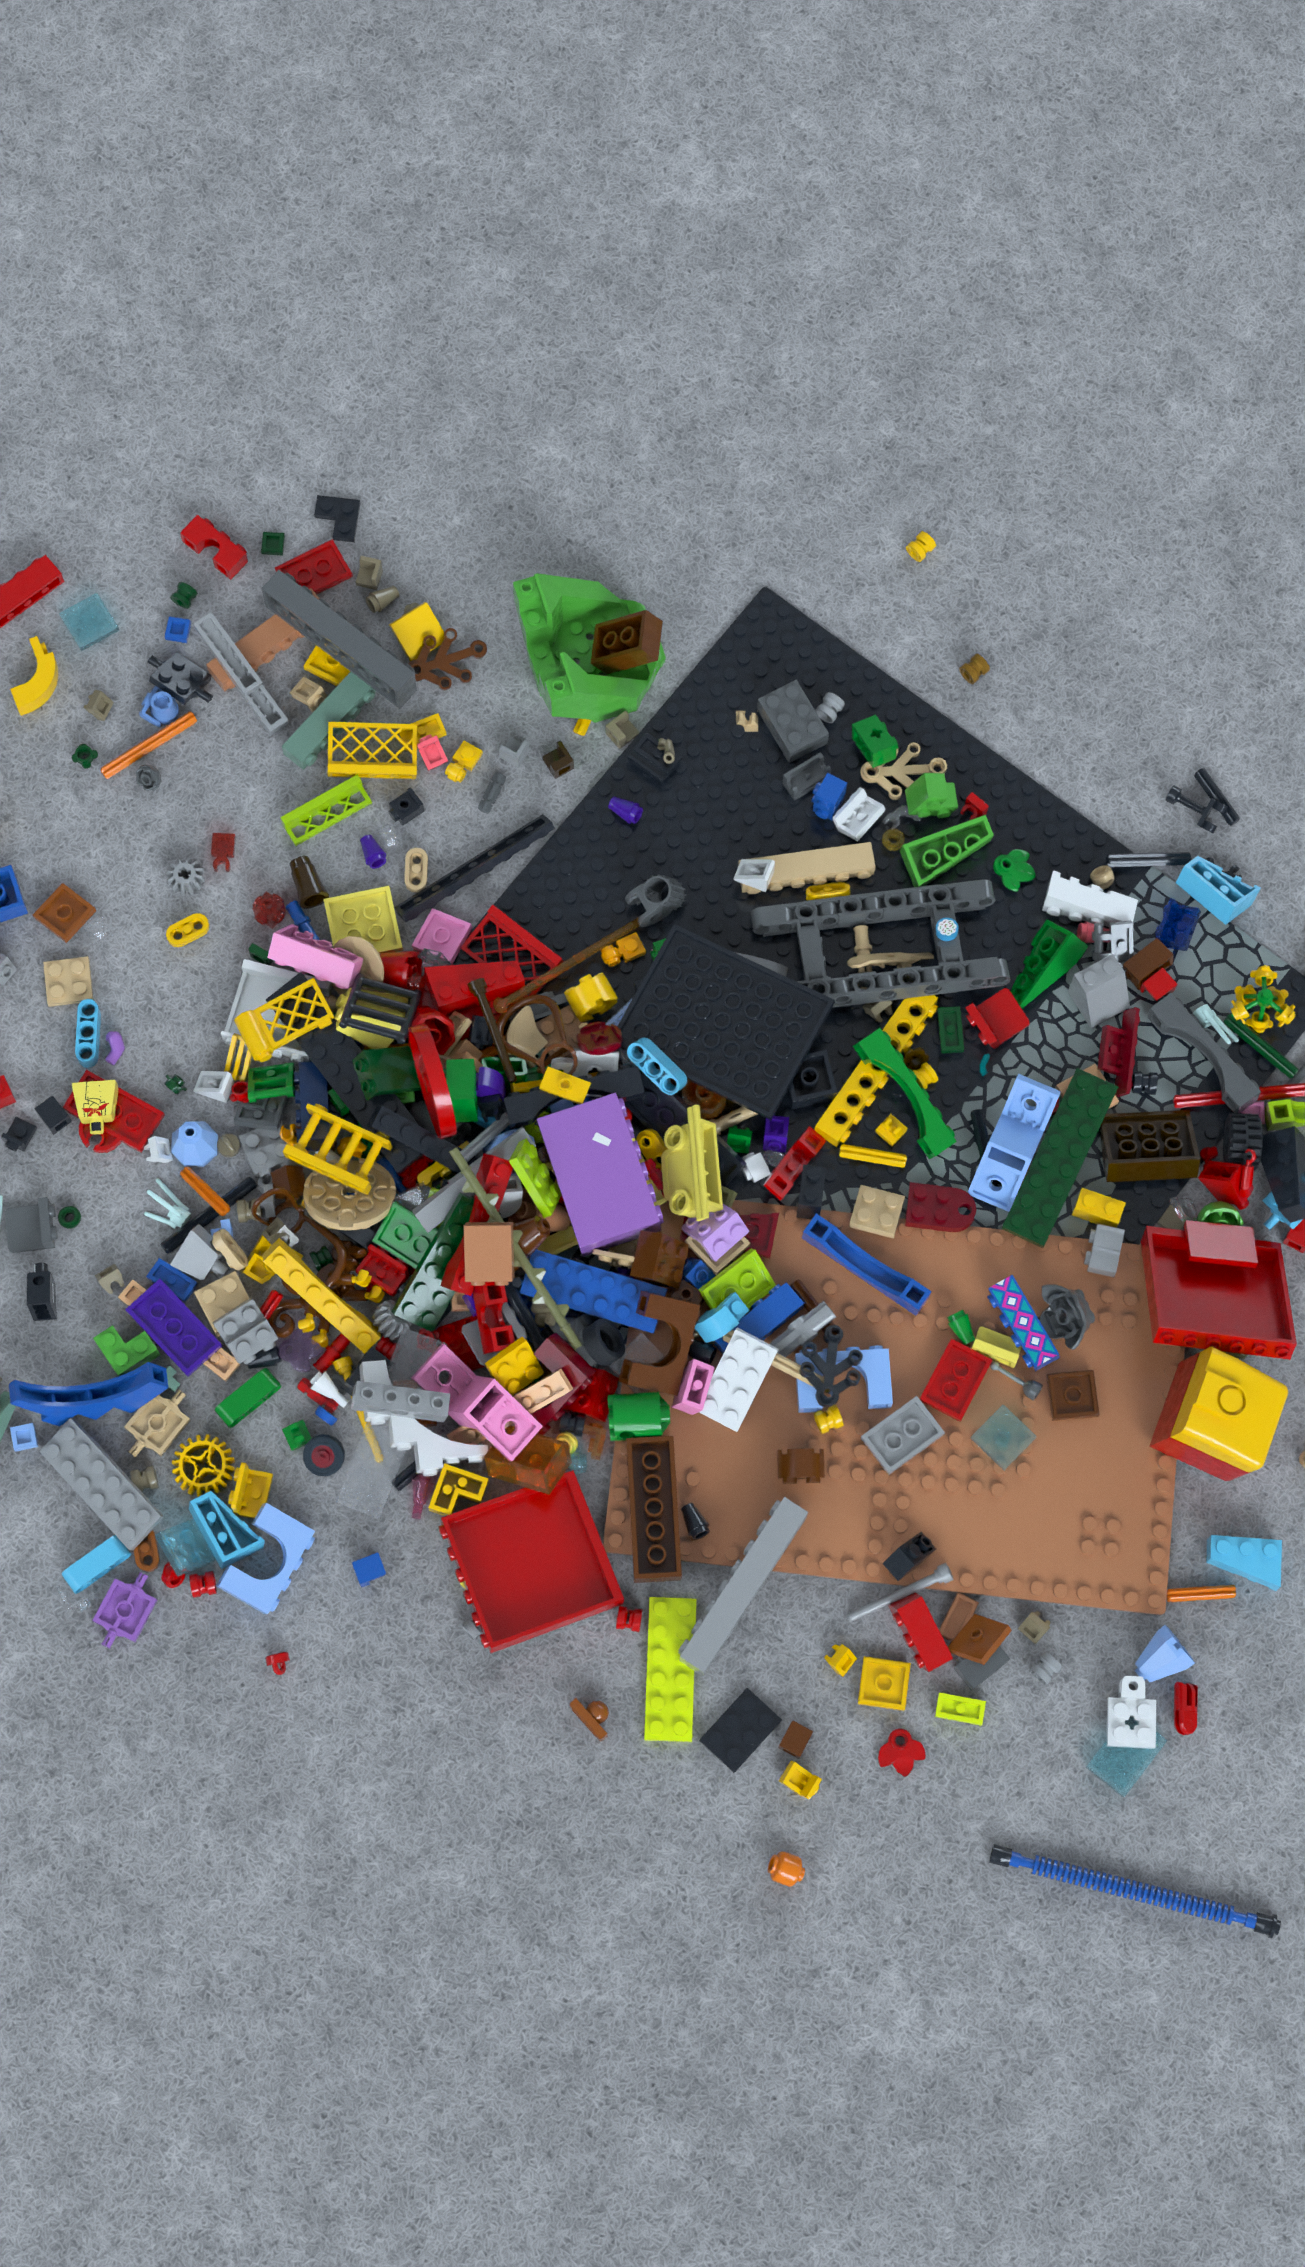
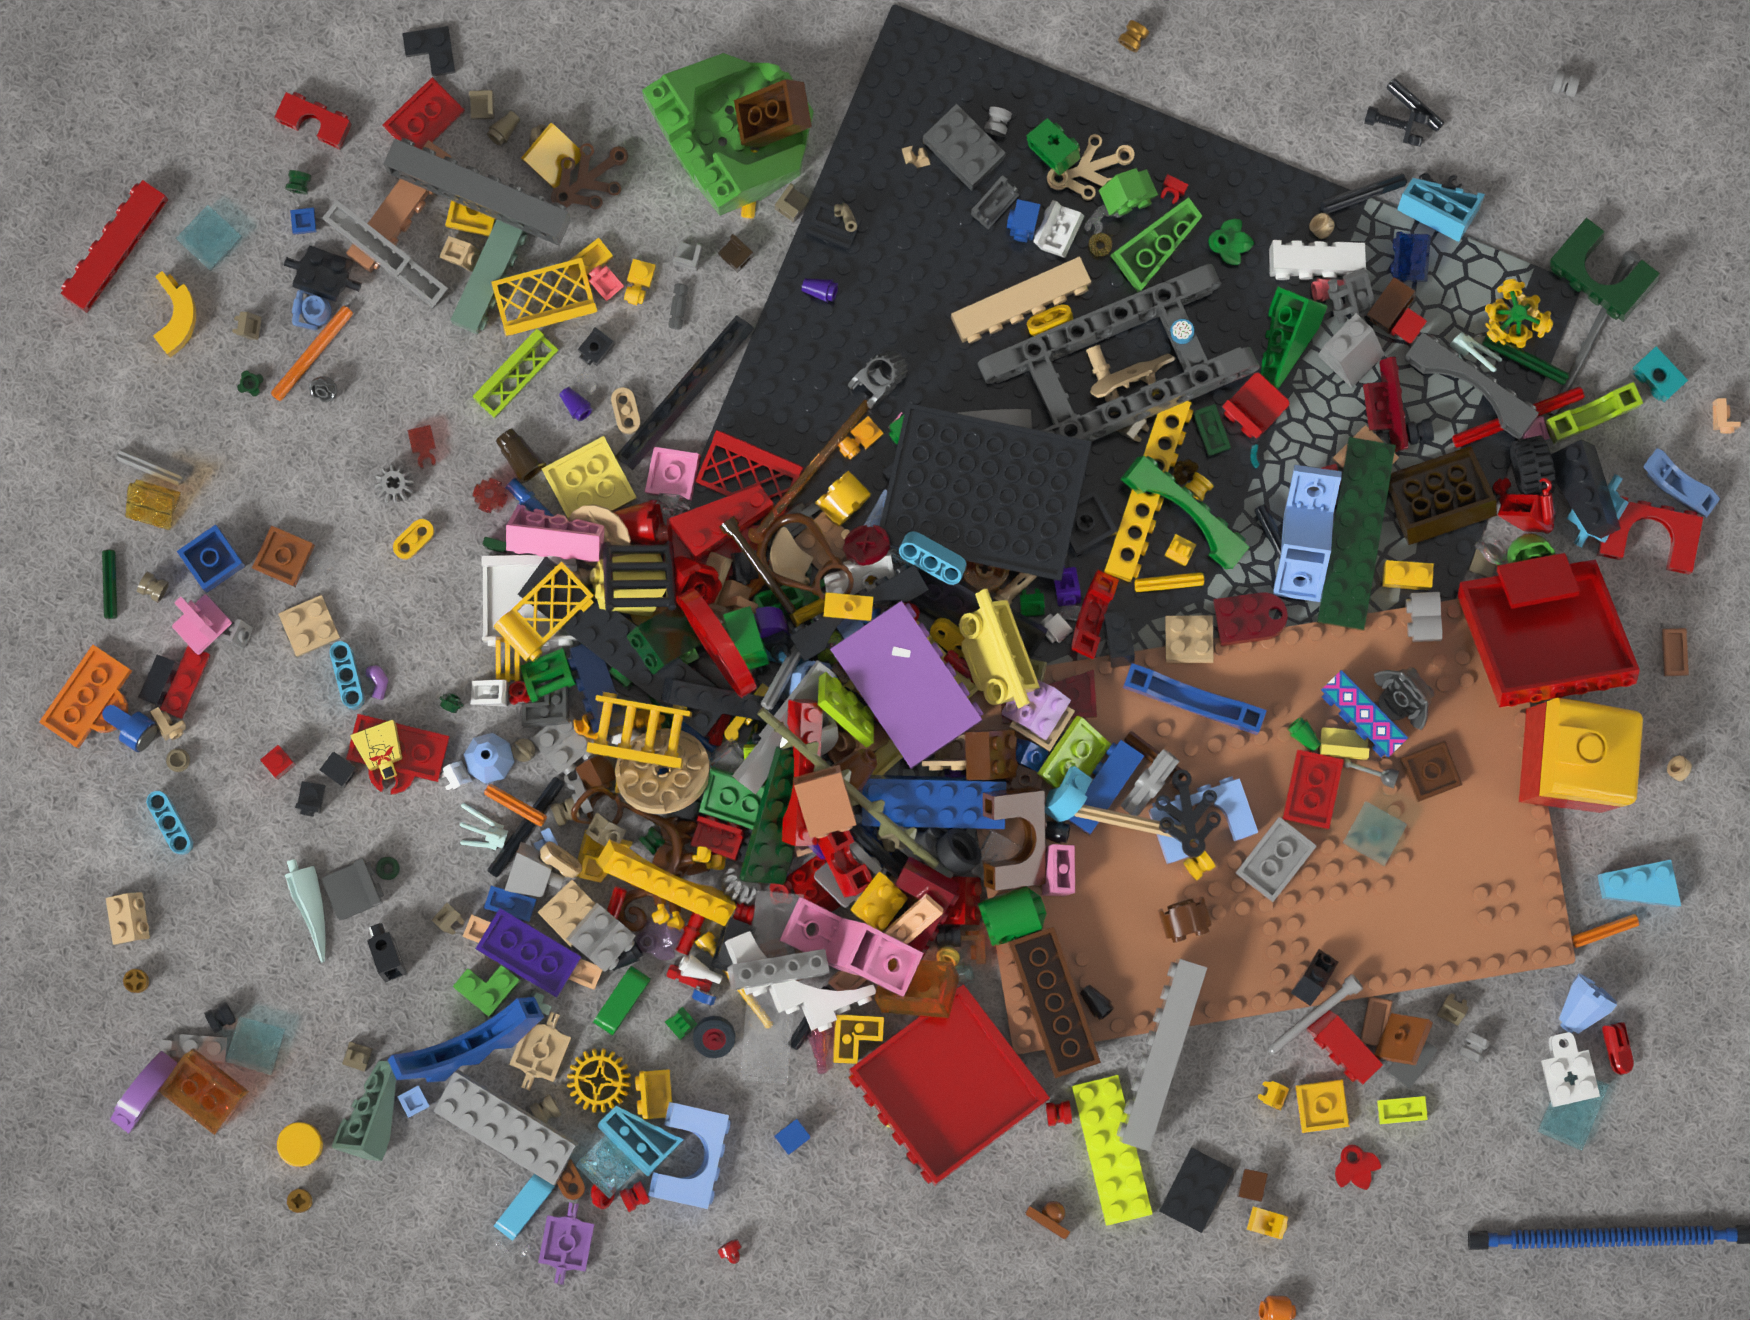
camera: 15 degrees left, 10 degrees up
dark green tile [261,532,285,556] -> none
white plate [700,1327,779,1432] -> none
white slope [733,859,775,892] -> none

